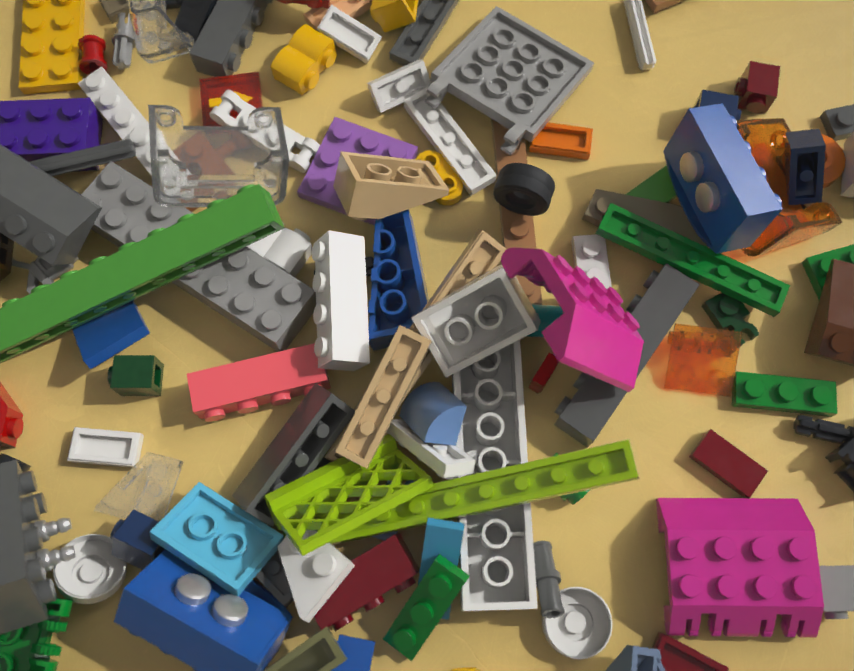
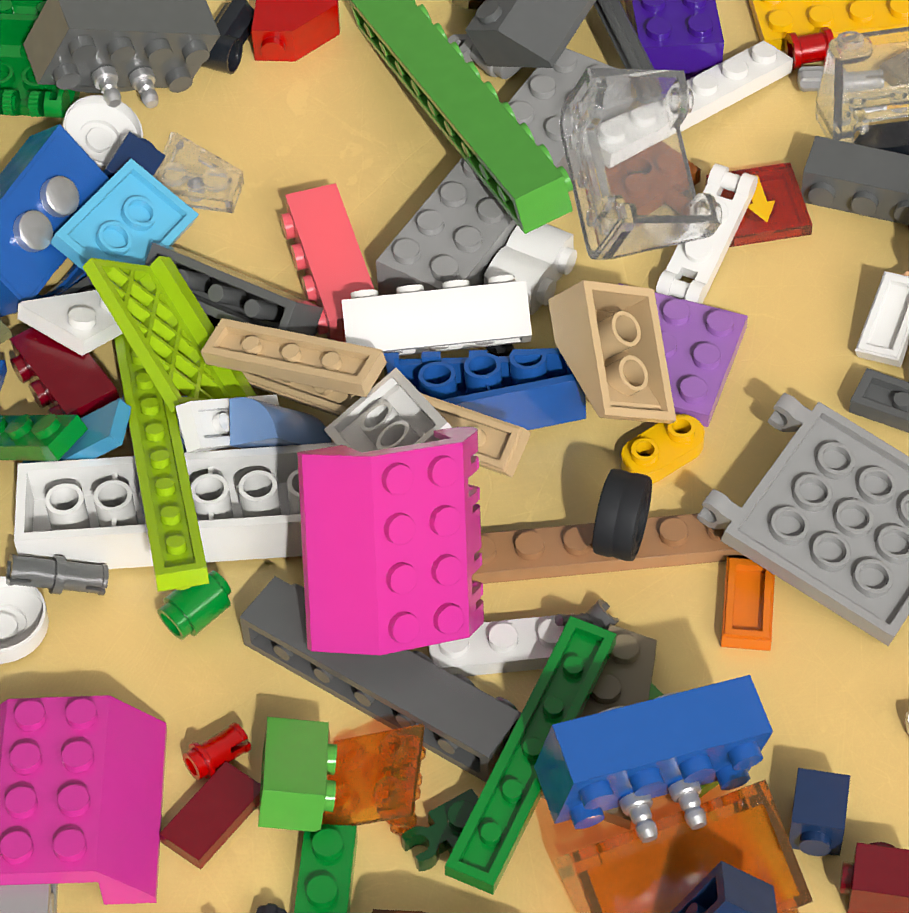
camera: 90 degrees right, 20 degrees down
white tile [67,427,144,468] -> none
blue tile [72,300,150,369] -> none
dark green brick [107,355,164,396] -> none
yellow brick [270,24,336,95] -> none
white plate [367,59,431,113] -> none
white plate [403,86,497,196] -> none
none -> red pin [183,723,251,780]
none -> bright green brick [258,717,337,832]
none -> dark grey hand [555,599,619,630]

